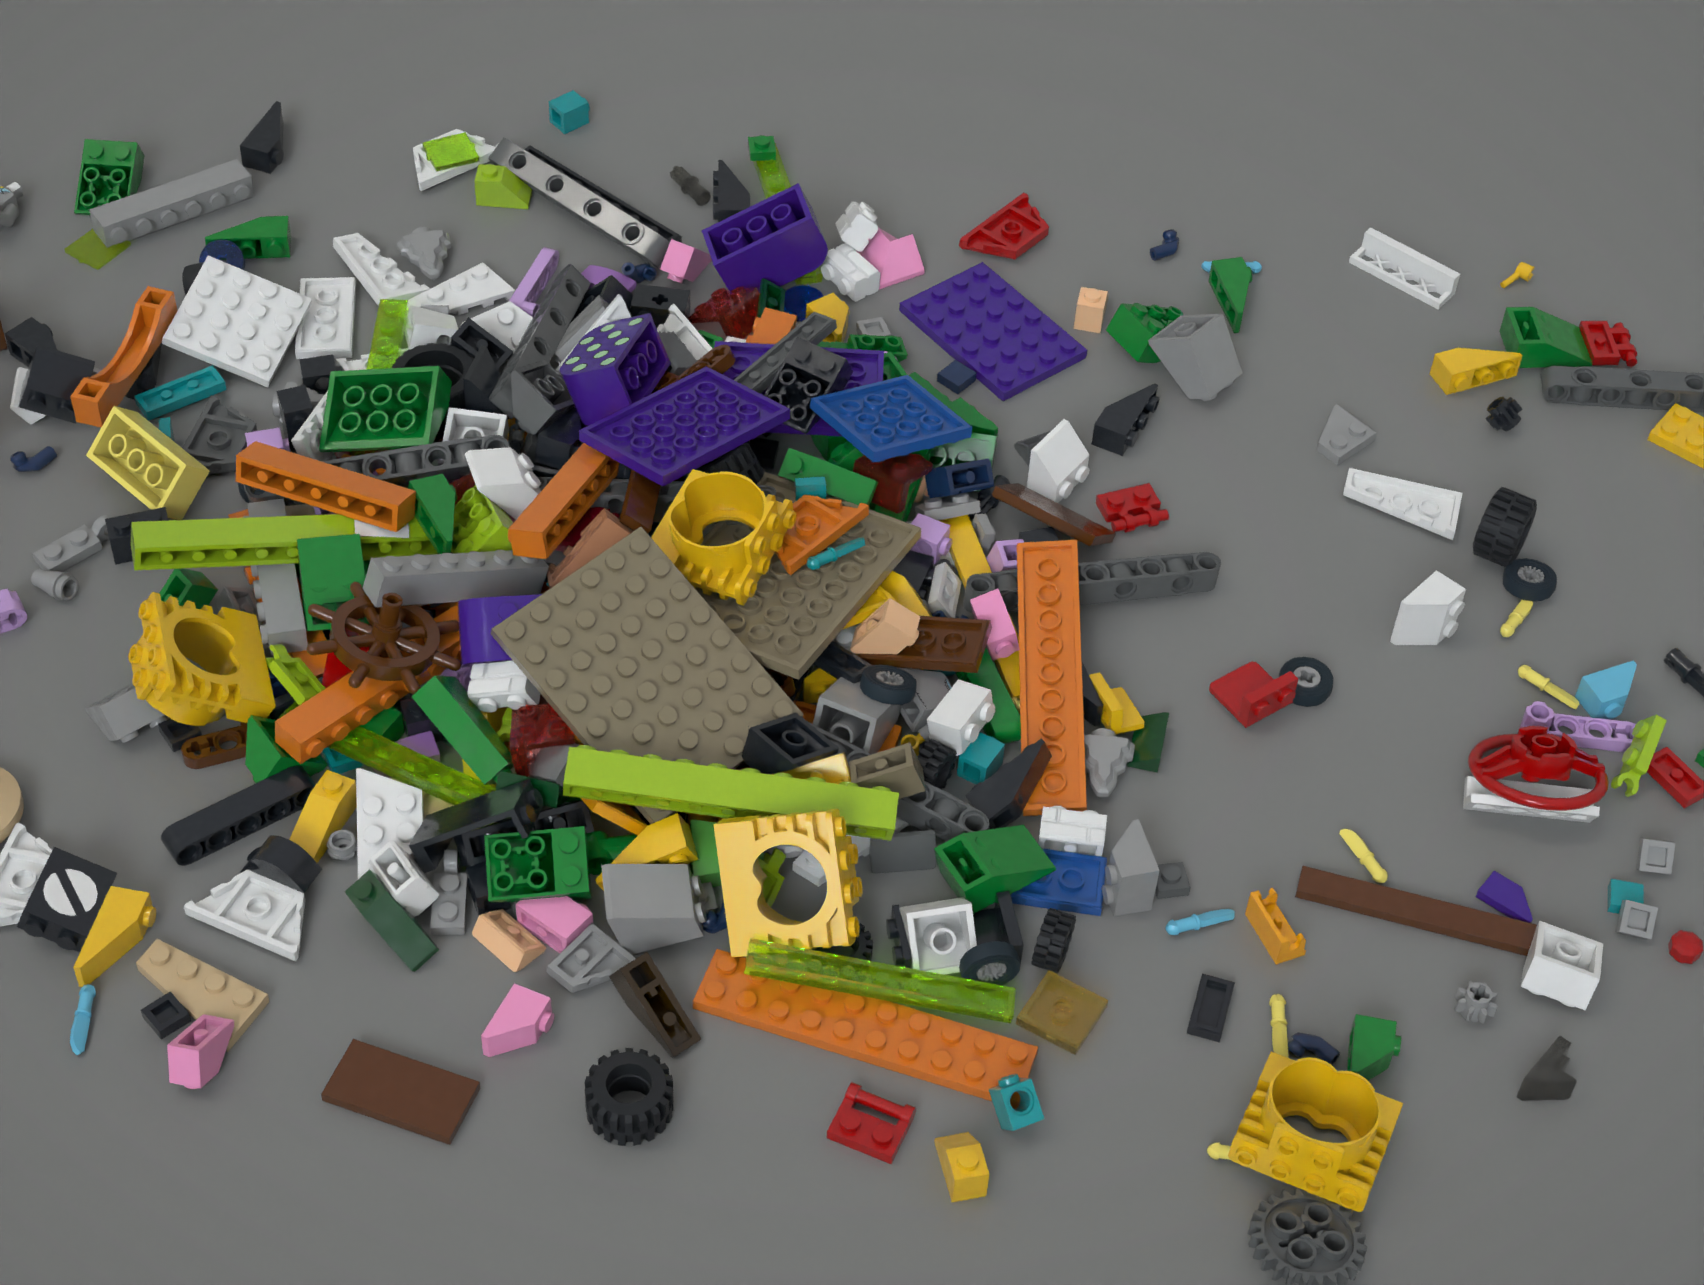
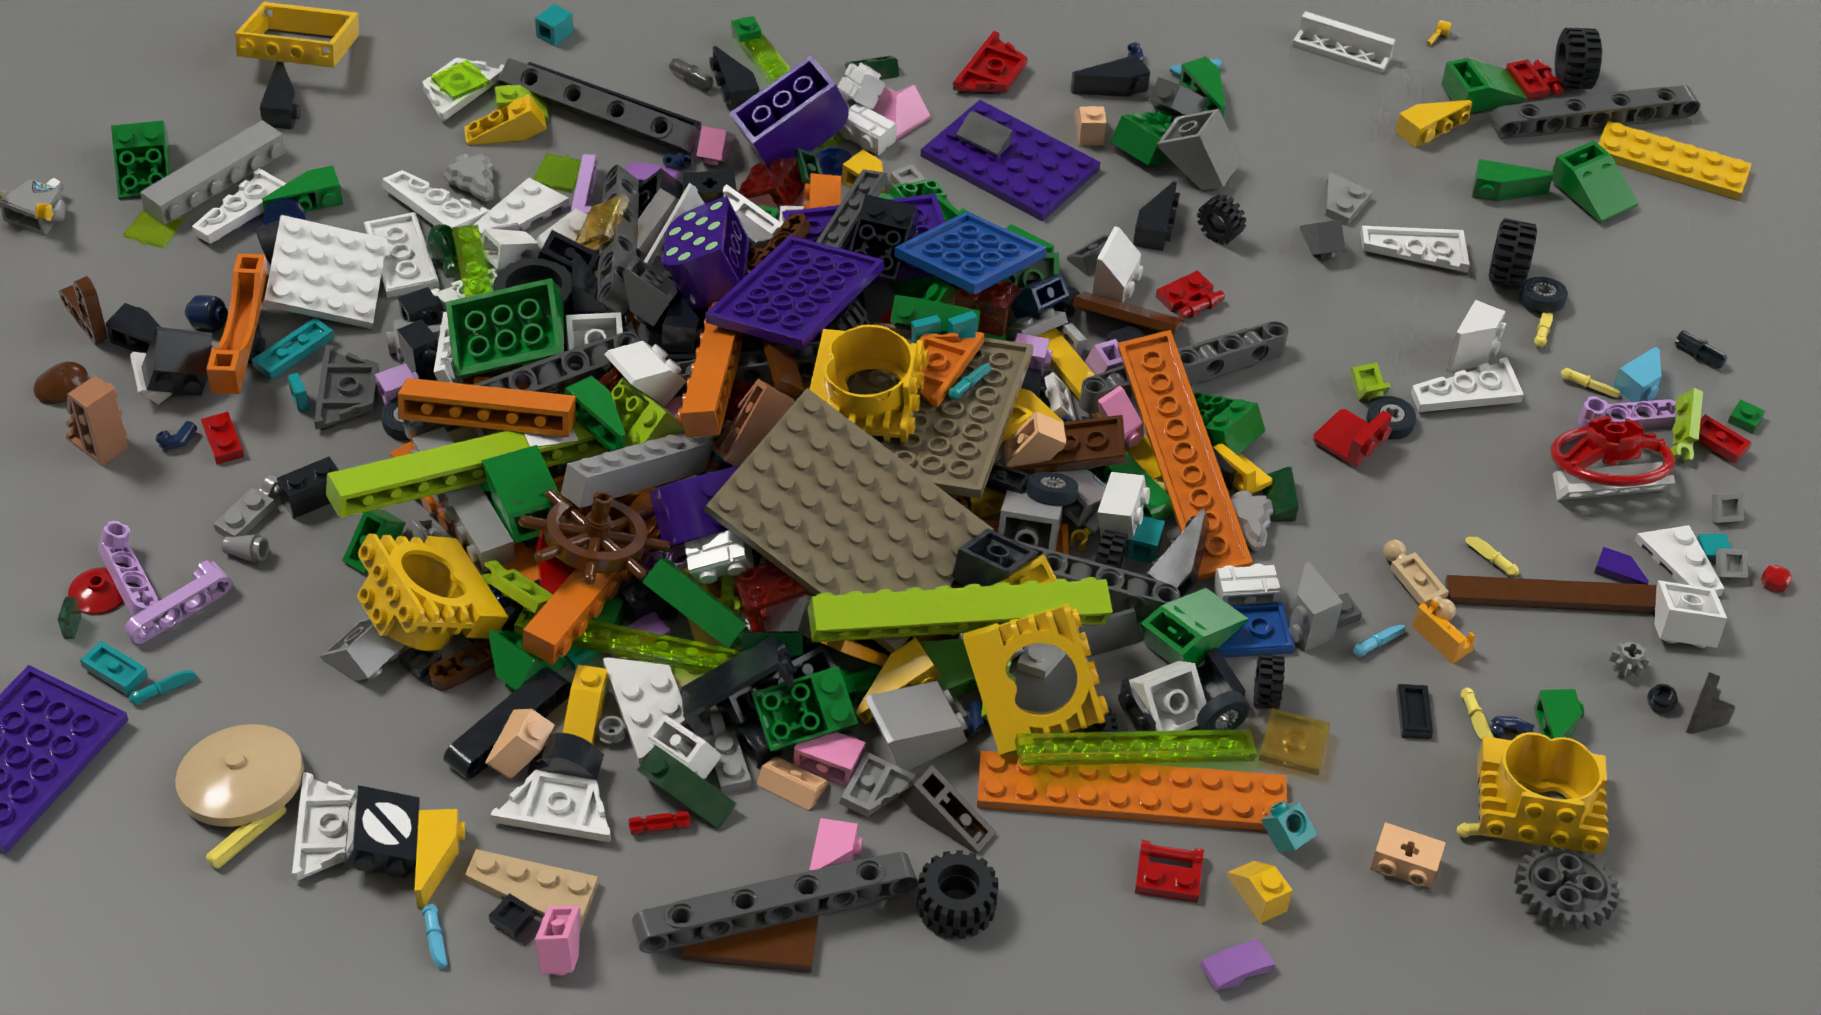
camera: 15 degrees left, 0 degrees up
light yellow brick [86,406,210,520] -> none
dark tan slope [849,742,926,799] -> none
dark blue tile [937,360,976,394] -> none
black gear [1486,396,1522,431] -> none
none -> dark blue head [185,295,228,331]
none -> white wing [192,168,286,244]
none -> red plate [200,412,244,465]
none -> yellow window [235,2,359,68]
none -> dark green hair [426,224,466,278]
none -> yellow slope [464,94,547,145]
none -> light nougat slope [485,709,555,779]
none -> clear neon green piece [533,153,582,193]
none -> clear yellow plate [575,194,630,248]
none -> red axle [628,811,690,835]
none -> dark grey beam [631,852,918,953]
none -> dark green slope [845,55,899,80]
none -> teal tile [948,311,978,338]
none -> dark grey slope [956,111,1012,157]
none -> black slope [1070,55,1150,97]
none -> dark grey slope [1149,77,1208,116]
none -> green slope [1193,392,1266,455]
none -> black tyre [1197,194,1246,244]
none -> medium lavender slope [1199,940,1275,990]
none -> dark grey slope [1300,220,1345,259]
none -> lime bracket [1349,362,1391,402]
none -> light nougat brick [1370,822,1446,889]
none -> tan plate [1383,539,1456,621]
none -> white wing [1411,357,1524,412]
none -> green slope [1472,159,1554,201]
none -> green slope [1552,140,1638,223]
none -> black tyre [1555,28,1602,89]
none -> white wing [1635,525,1725,596]
none -> black plate [1647,684,1678,712]

